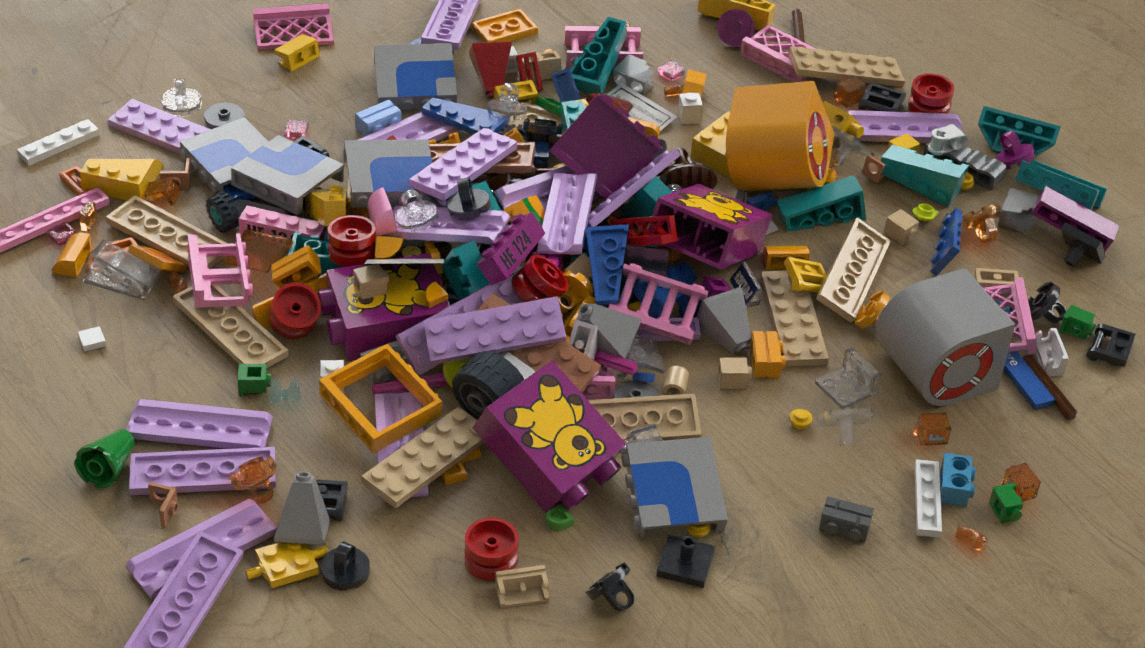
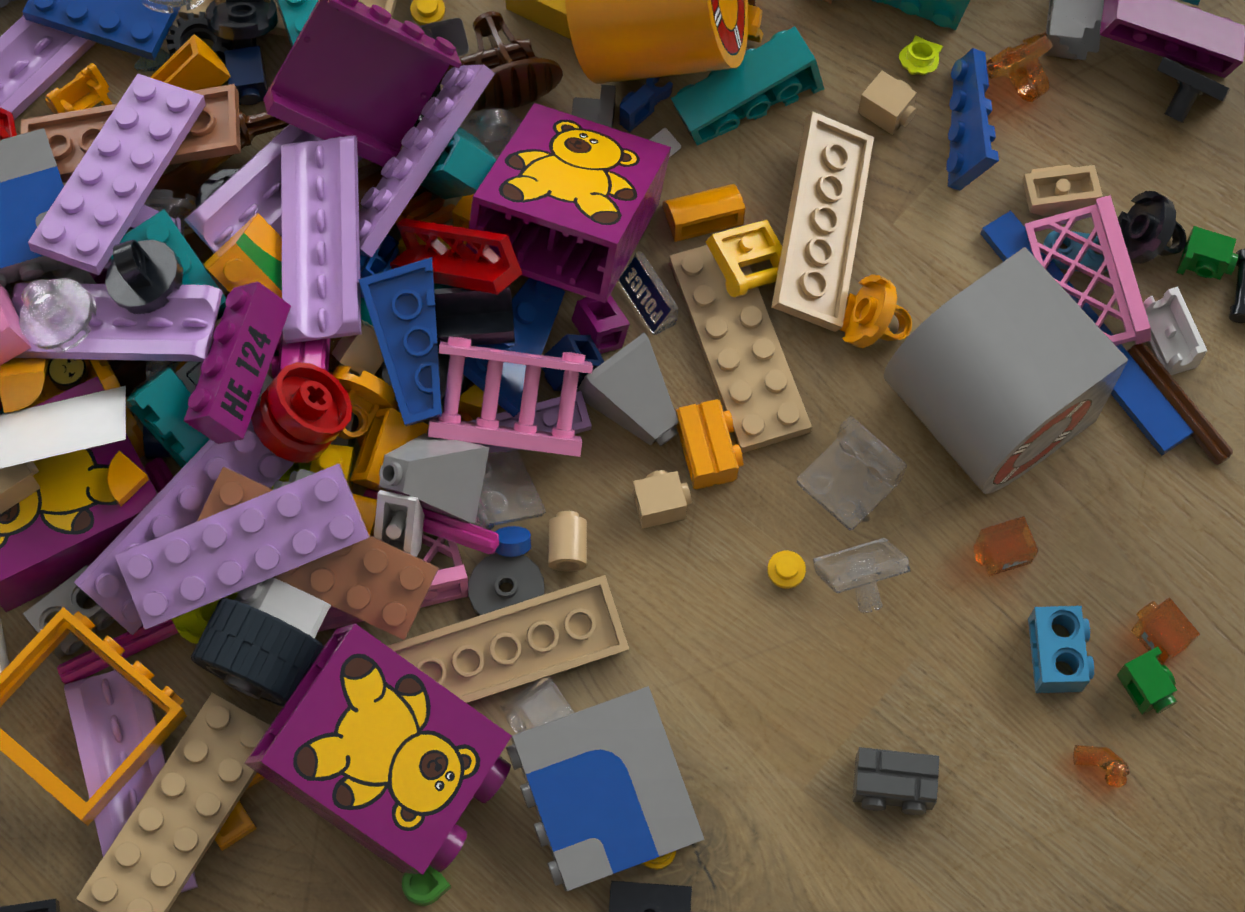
camera: 10 degrees left, 25 degrees up
white plate [914,459,942,538] -> none

